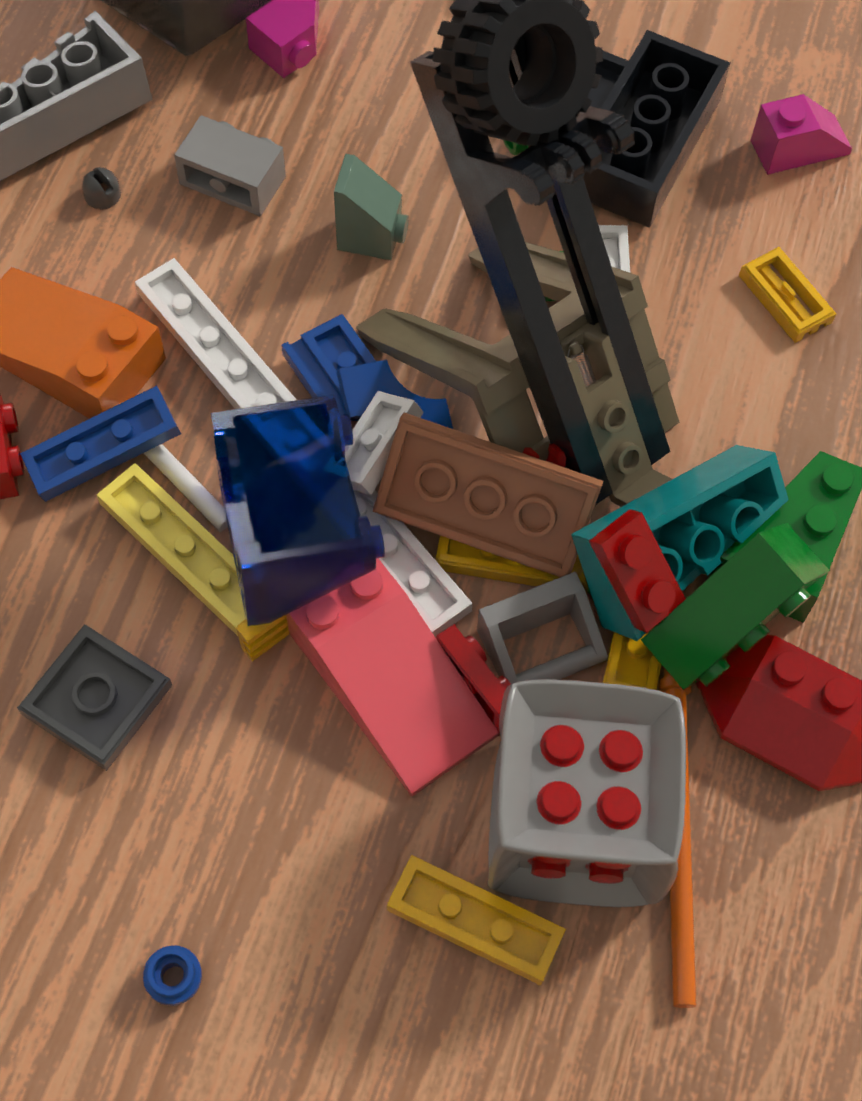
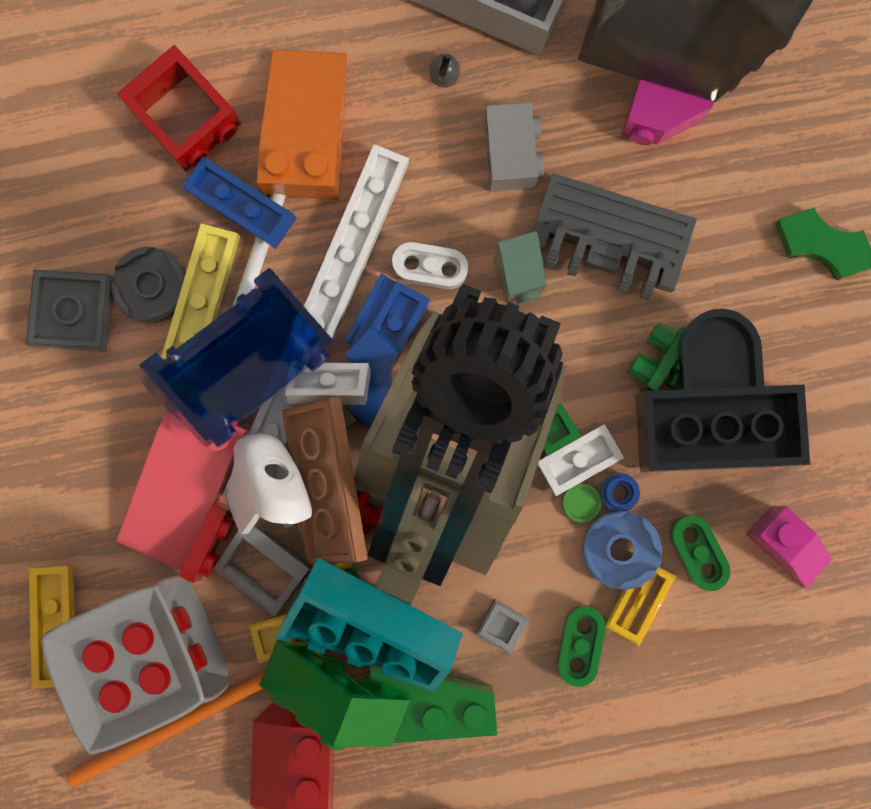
camera: 65 degrees right, 20 degrees up
red plate [589,509,686,633] -> none
none -> dark grey tile [111,246,186,323]
none -> white piece [226,433,313,535]
none -> white plate [392,242,468,289]
none -> light grey tile [476,599,529,654]
none -> dark grey hinge [533,173,697,300]
none -> green plate [557,606,606,687]
none -> bright green piece [562,484,602,523]
none -> medium blue tile [583,511,663,590]
none -> blue plate [600,473,640,511]
none -> green plate [670,515,730,591]

